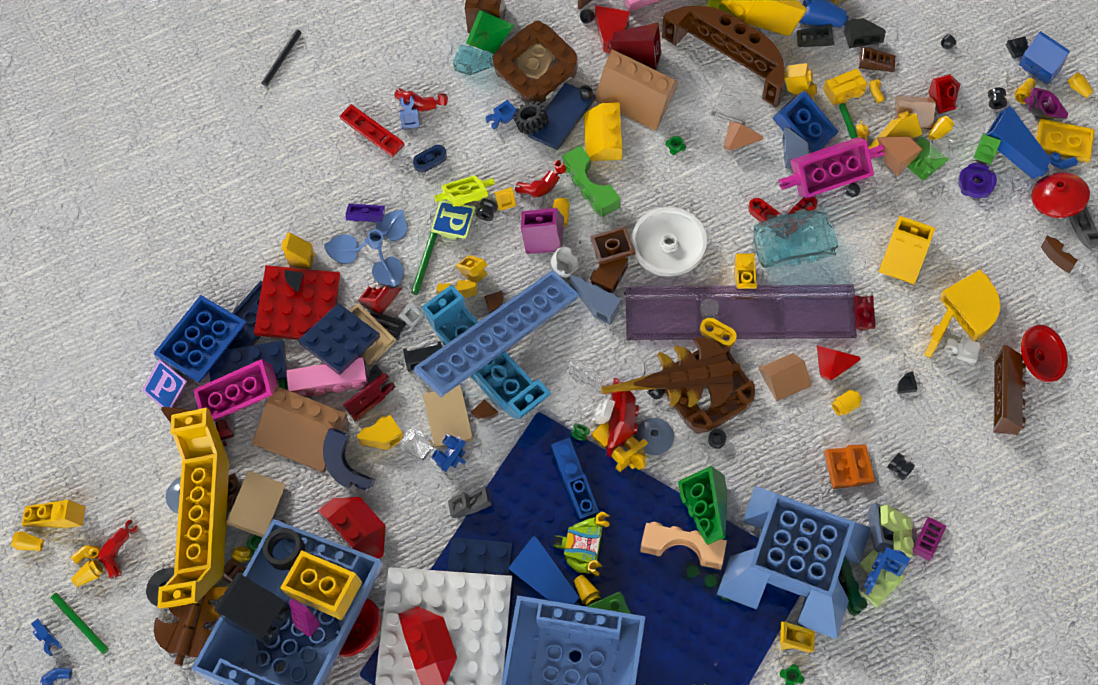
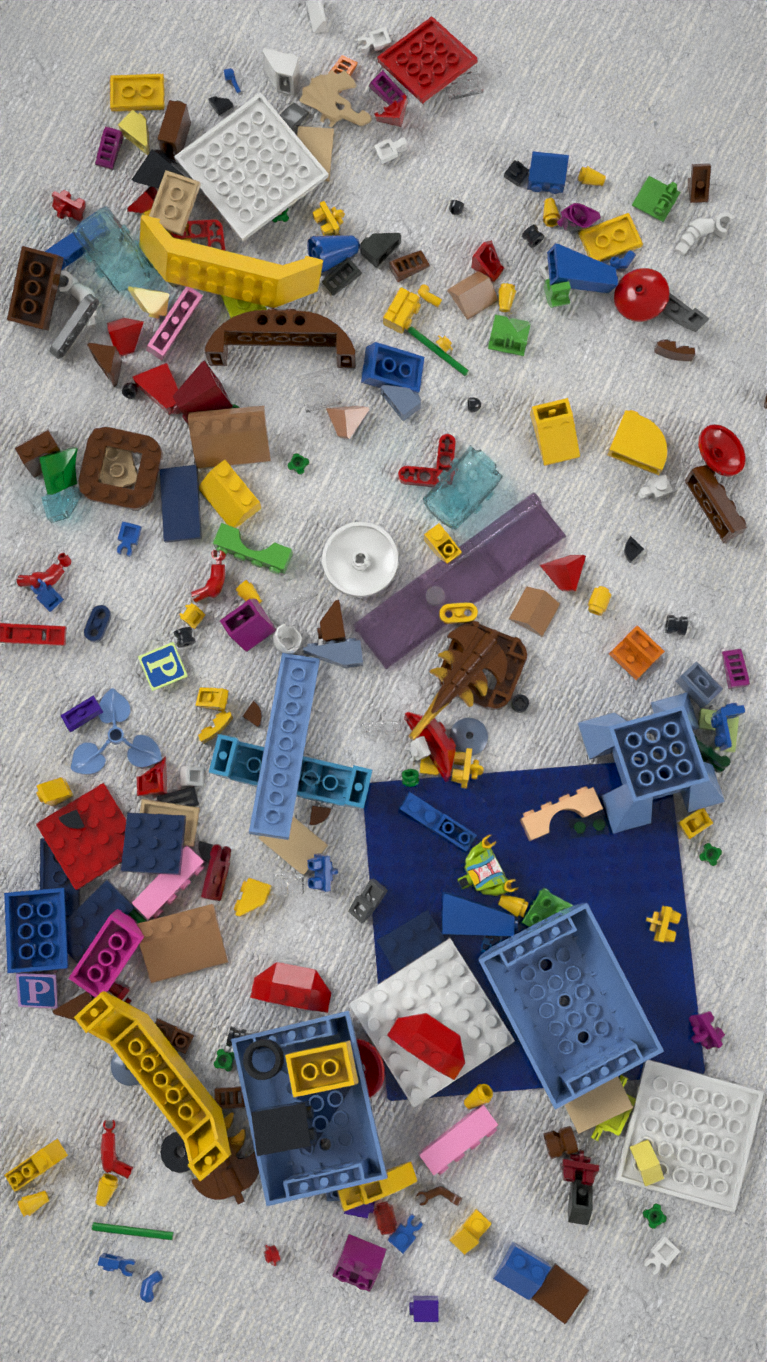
camera: 40 degrees left, 15 degrees up
yellow arm [70,545,100,565] -> none
tan tile [226,471,286,537] -> none
yellow plate [231,546,252,563] -> none
magenta slope [289,599,320,637] -> none
dark blue arch [323,427,376,490] -> none
black hinge [403,341,442,372] -> none
green bar [411,232,438,295] -> none
neon yellow plate [434,175,495,207] -> none
black tyre [513,101,548,135] -> none
black hinge [579,85,594,101] -> none
reddish brown slope [590,226,636,265] -> none
green wedge [678,466,727,545] -> none
dark pink brick [778,137,885,198] -> none
yellow slope [784,63,817,101] -> none
dark red hips [853,295,876,330] -> none
yellow slope [868,111,922,149] -> none
nougat slope [877,137,923,176] -> none
yellowish green plate [880,504,914,557] -> none
yellow plate [924,308,955,357] -> none
dark purple plate [958,163,997,198] -> none

